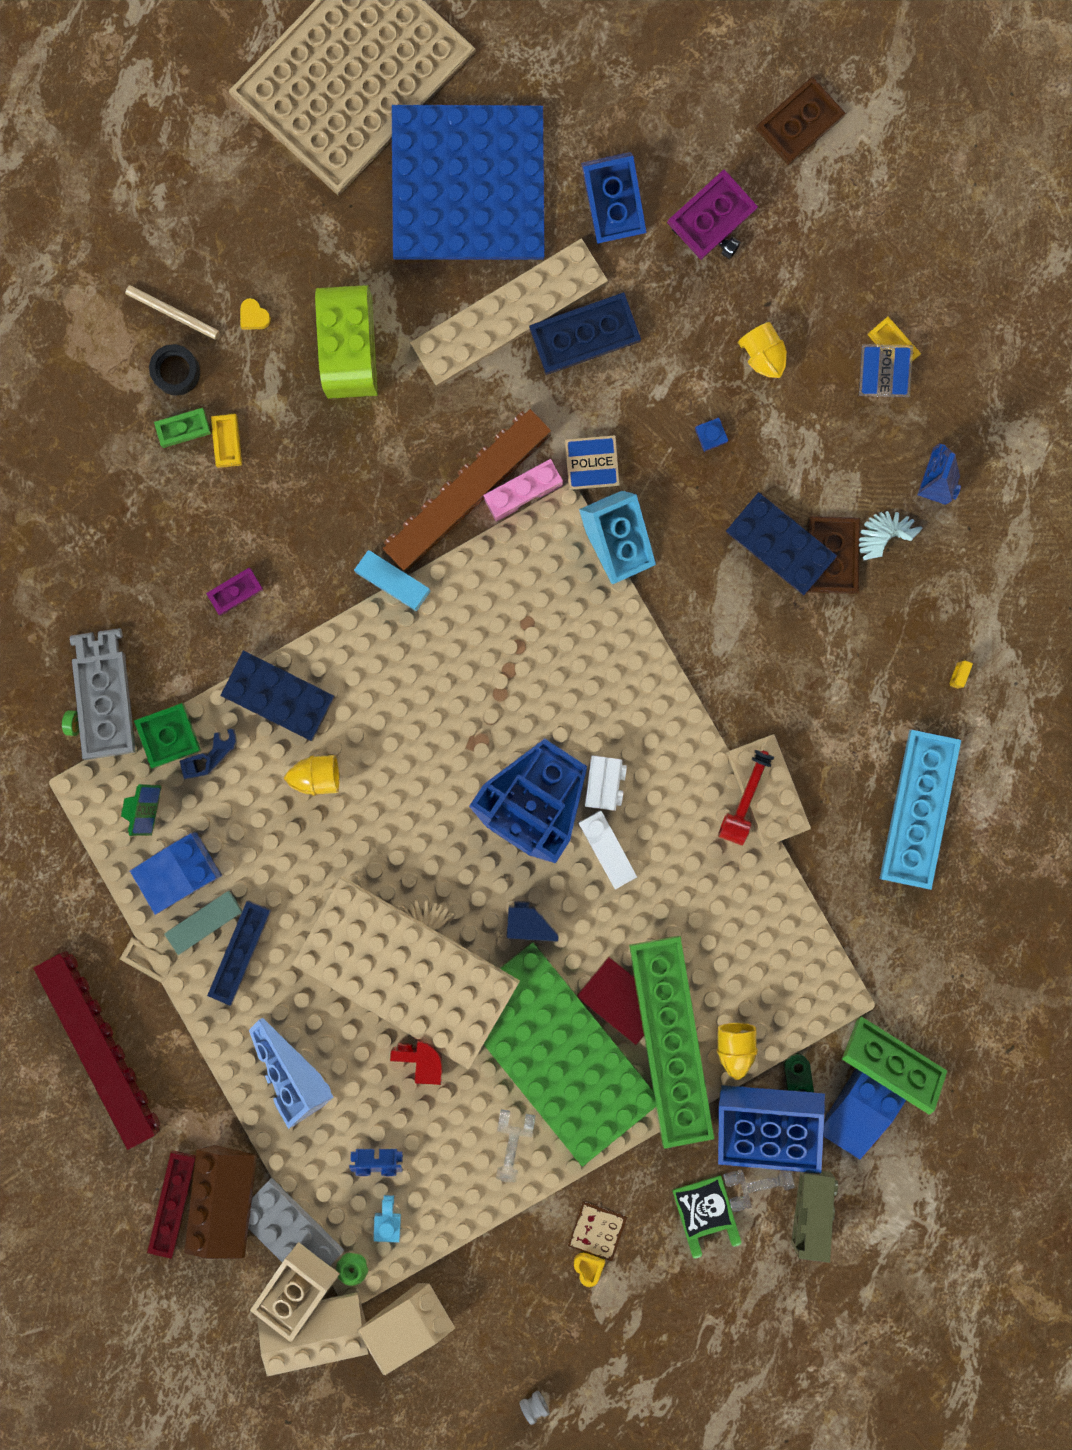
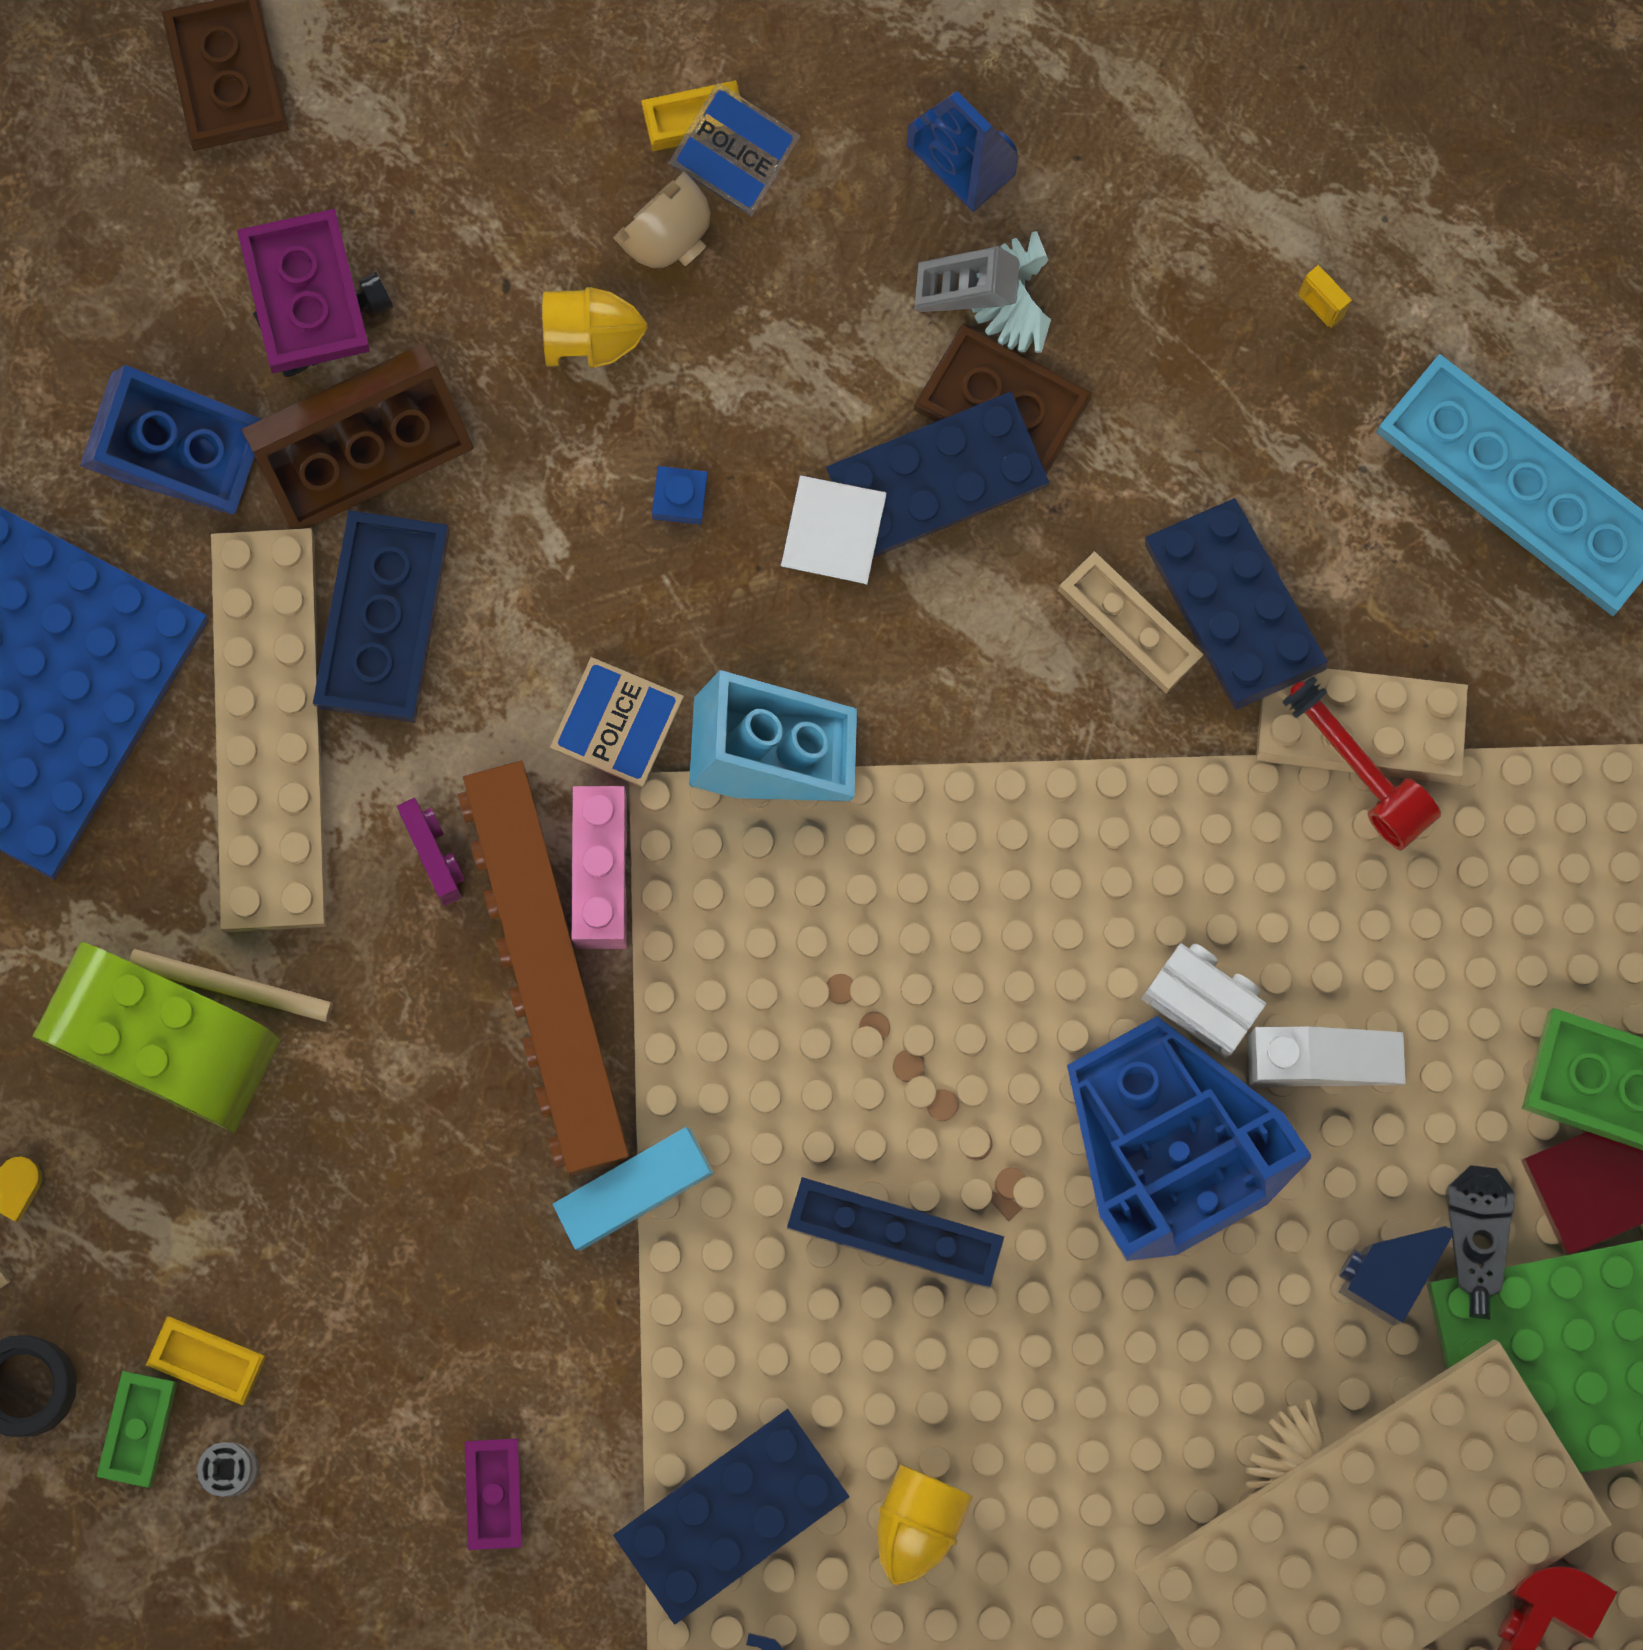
camera: 65 degrees left, 10 degrees down
none -> tan bar [129,949,333,1022]
none -> light grey wheel [197,1442,259,1497]
none -> reddish brown slope [241,344,474,529]
none -> magenta plate [396,797,465,906]
none -> tan cylinder [613,171,711,268]
none -> white sticker [781,475,887,584]
none -> dark blue plate [787,1177,1004,1289]
none -> light grey slope [914,246,1020,312]
none -> tan plate [1058,551,1204,694]
none -> dark blue plate [1145,498,1328,710]
none -> black piece [1446,1165,1515,1320]

